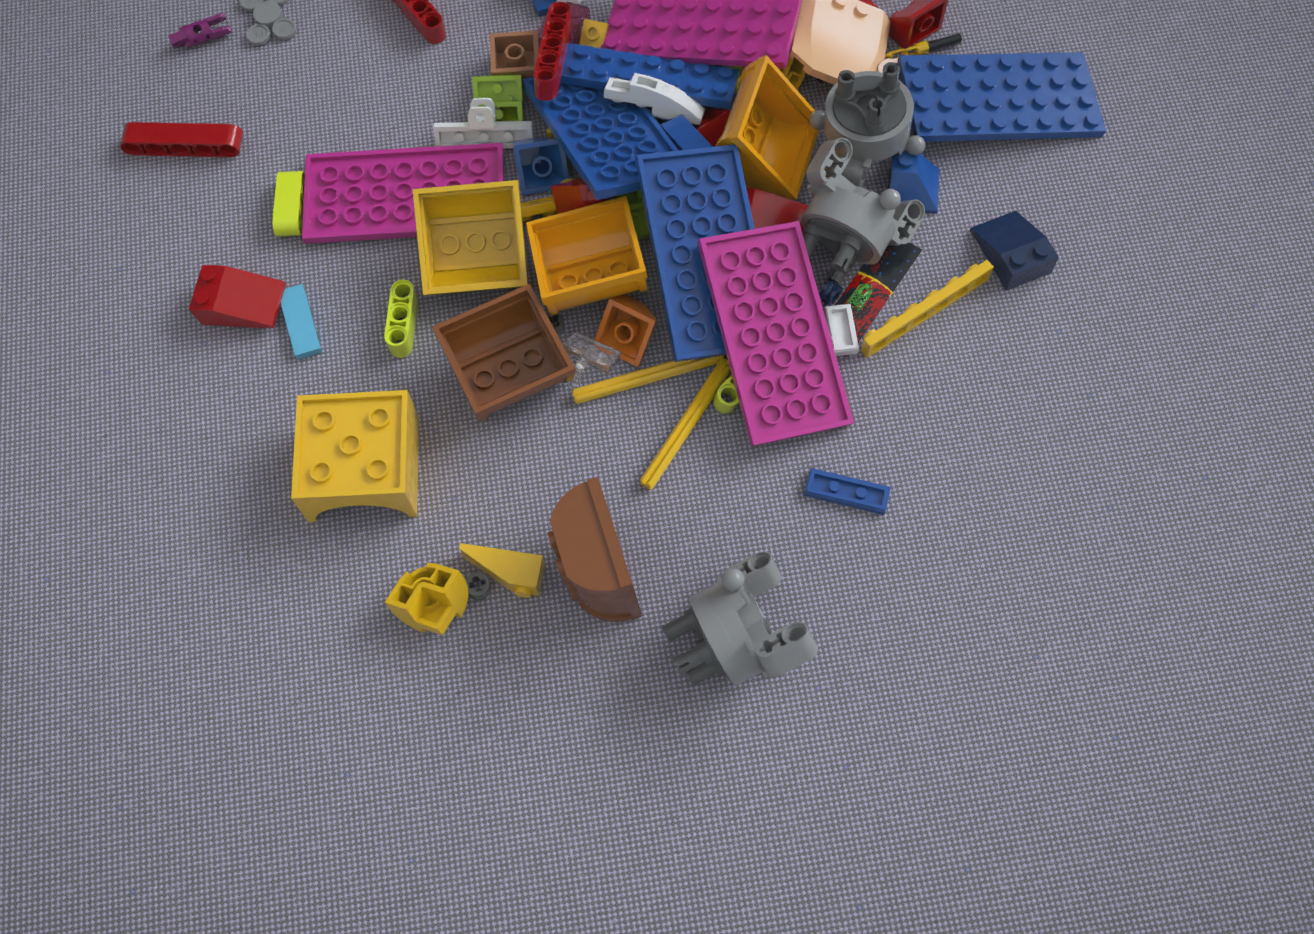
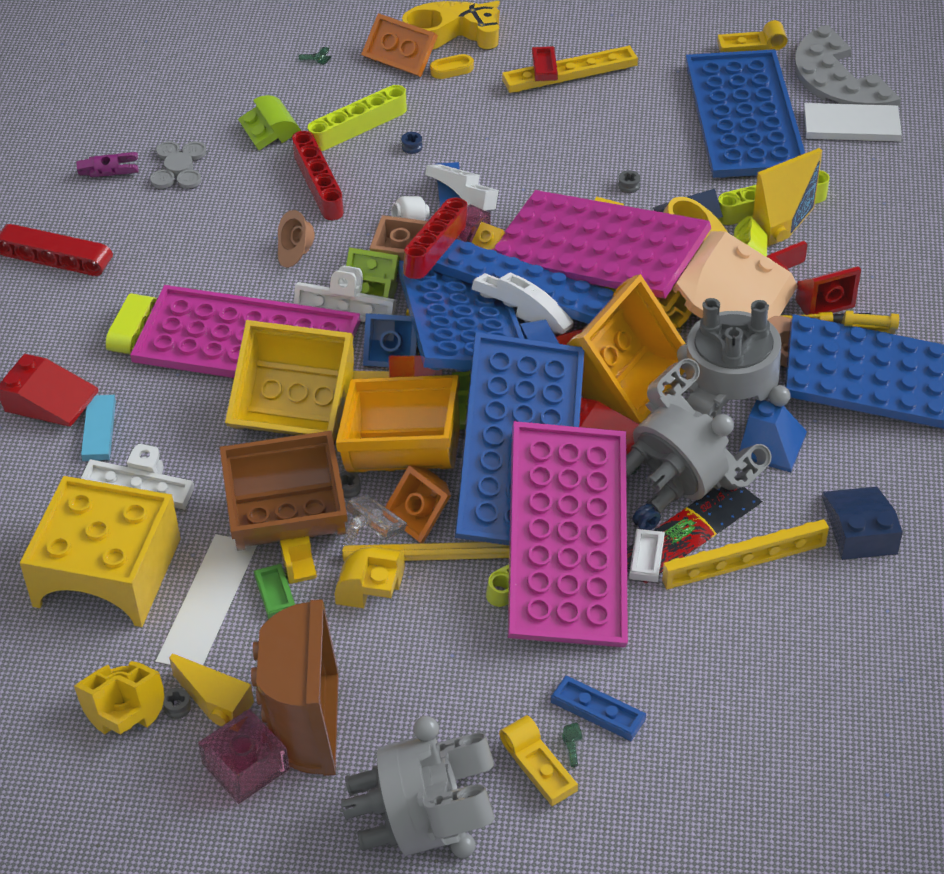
camera: 15 degrees right, 20 degrees down
neon yellow beam [384,279,418,358] -> none
yellow axle [640,358,731,490] -> none
none -> white plate [81,444,195,510]
none -> white sticker [155,534,257,665]
none -> clear pink brick [198,708,290,804]
none -> bright green tile [253,564,295,620]
none -> nougat piece [278,210,315,268]
none -> yellow panel [280,536,317,584]
none -> yellow brick [334,546,405,609]
none -> white head [391,196,429,221]
none -> yellow plate [499,715,578,806]
none -> clear green hand [562,722,582,768]
none -> yellow plate [841,310,899,334]

